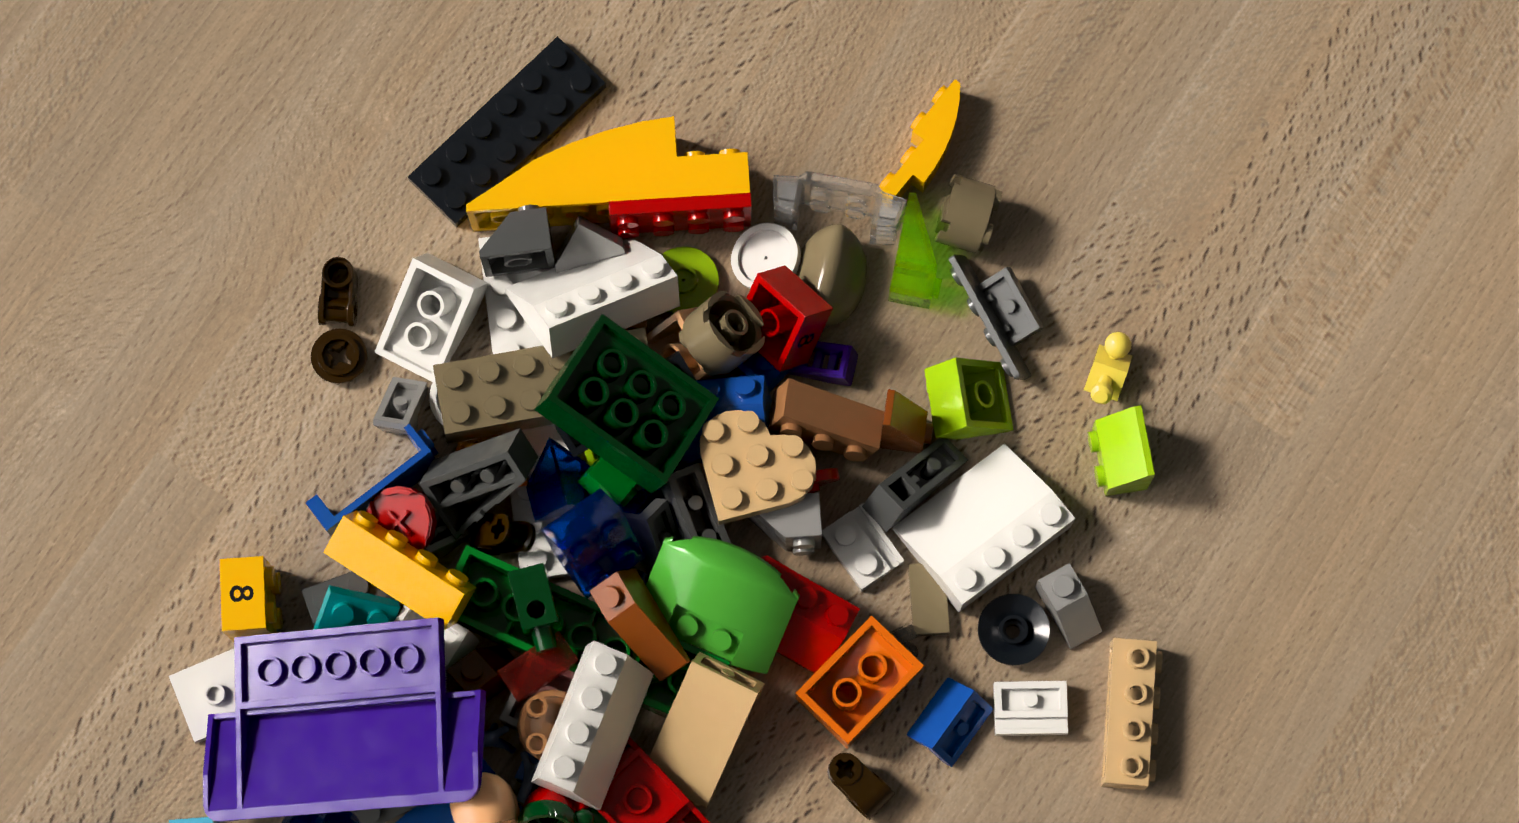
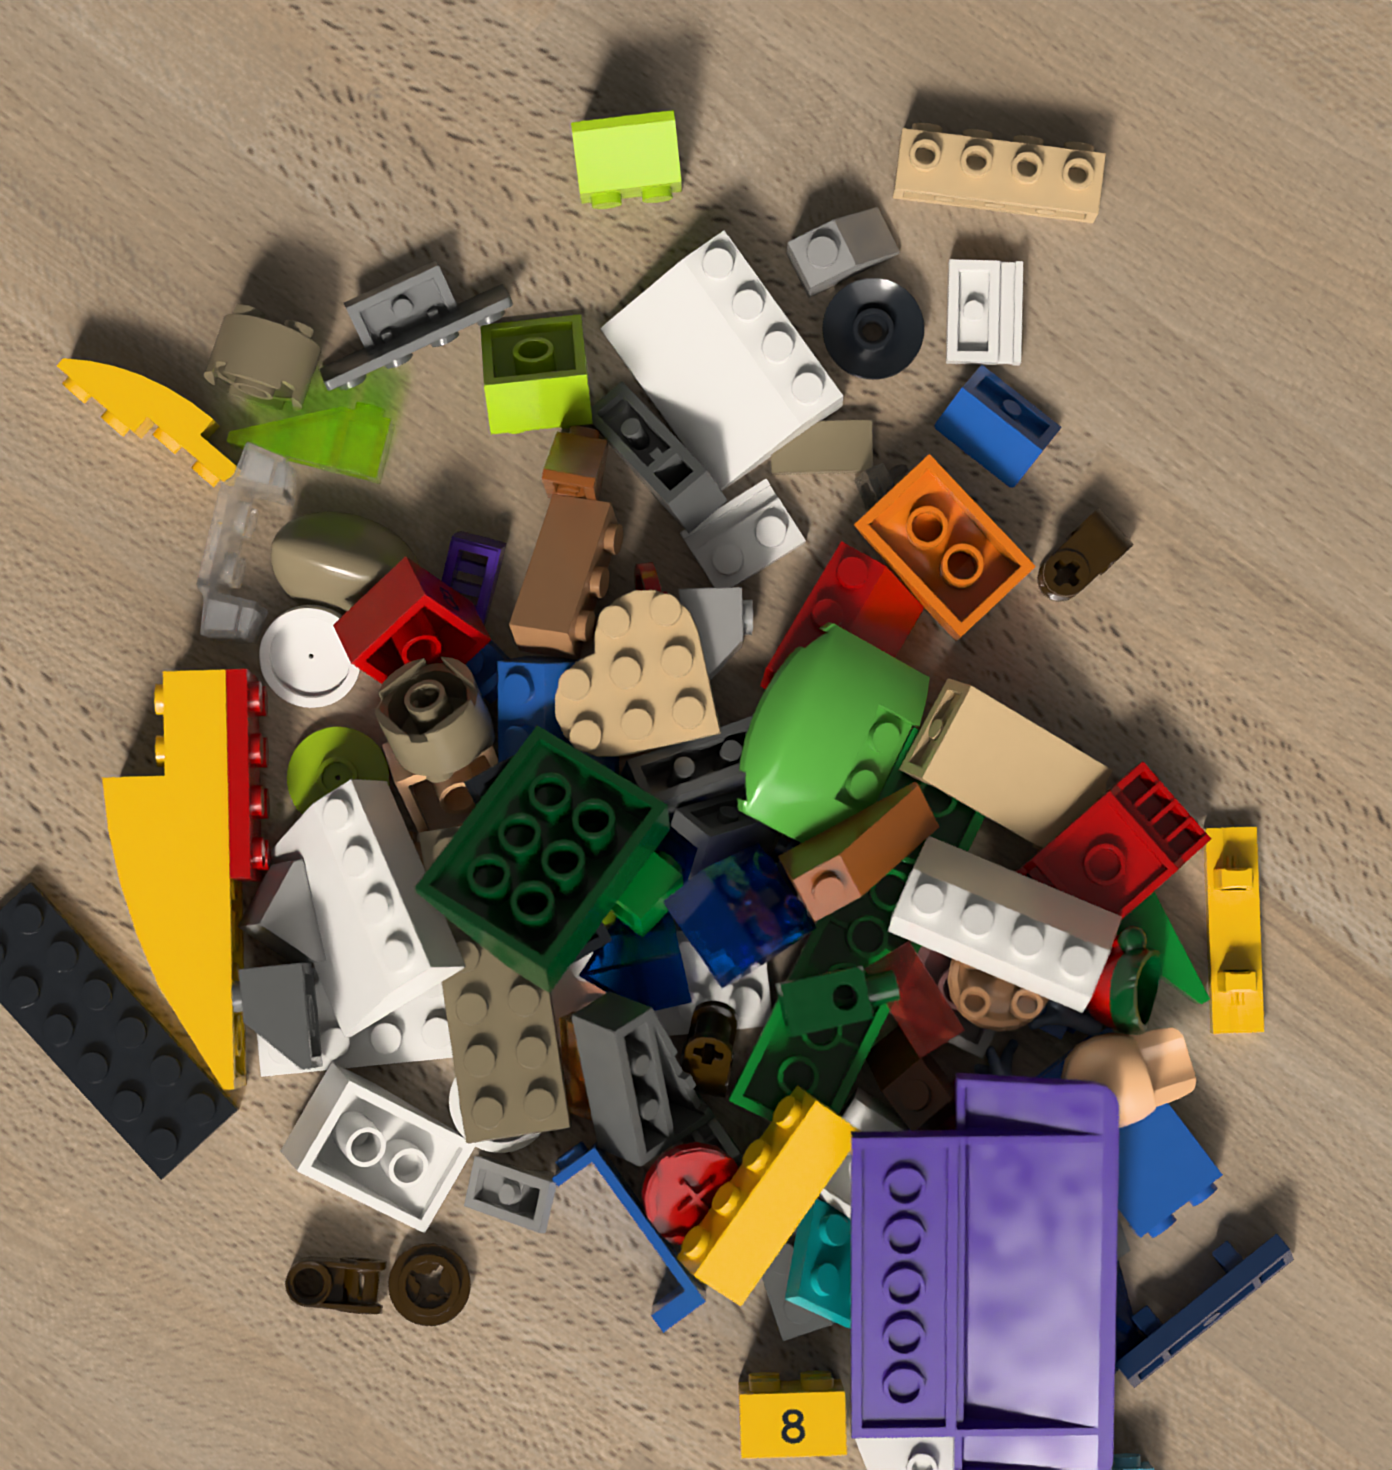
camera: 90 degrees left, 10 degrees up
light yellow piece [1084,332,1133,404] -> none

